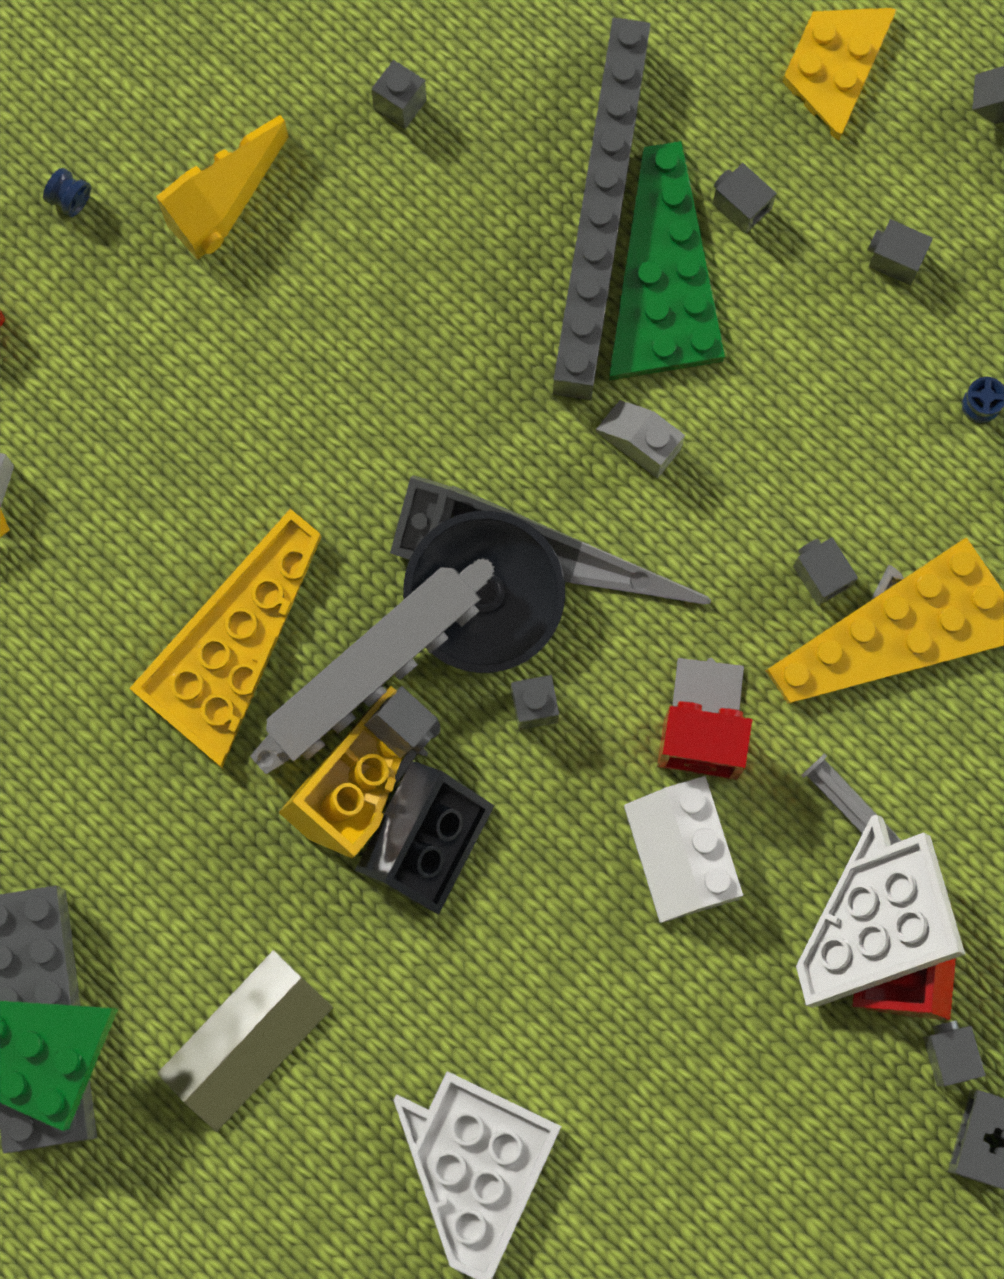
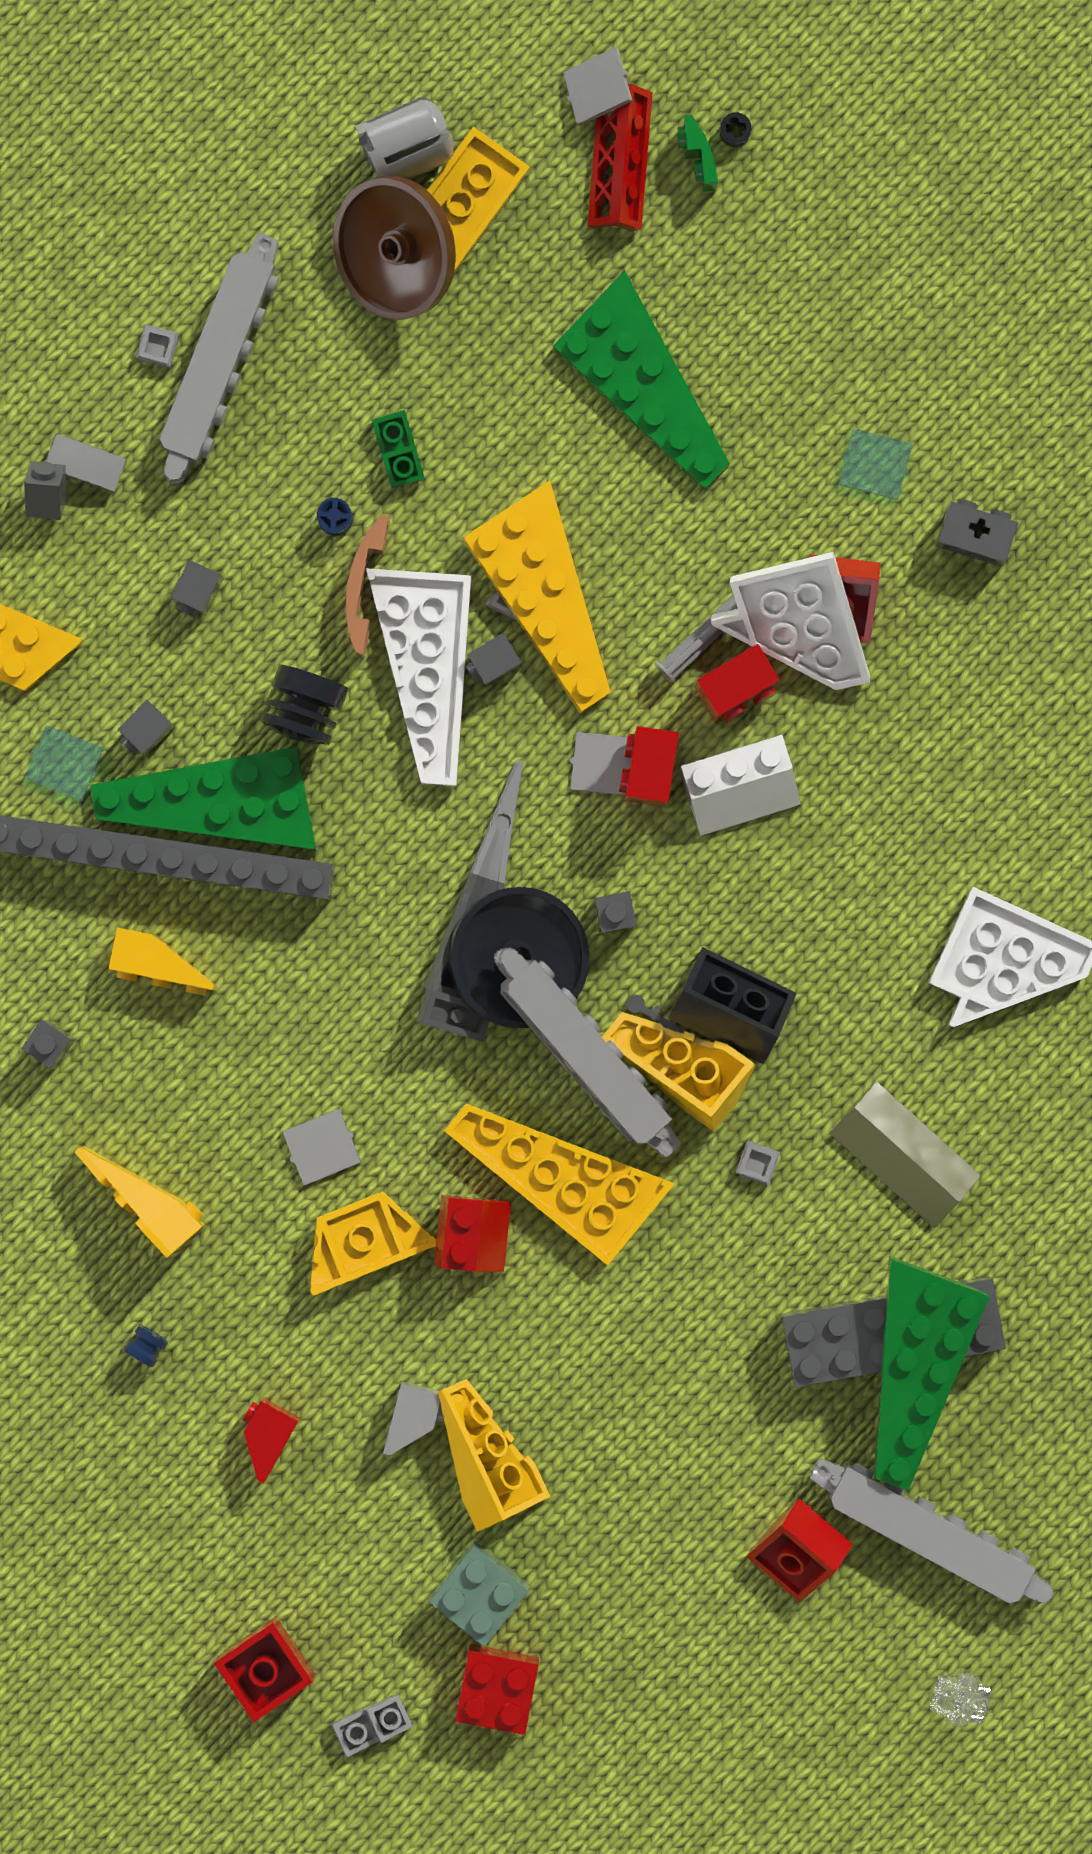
camera: 90 degrees left, 10 degrees up
dark grey brick [364,686,438,758] -> none
light grey slope [595,400,685,479] -> none
dark grey brick [923,1020,986,1087] -> none
none -> clear light blue piece [25,725,104,802]
none -> yellow slope [109,927,217,996]
none -> black wheel [260,664,349,746]
none -> light grey piece [282,1108,361,1185]
none -> yellow wing [310,1191,436,1296]
none -> nougat slope [346,515,390,658]
none -> white wing [366,568,471,786]
none -> red slope [434,1195,511,1272]
none -> red brick [694,644,780,724]
none -> light grey tile [735,1140,780,1185]

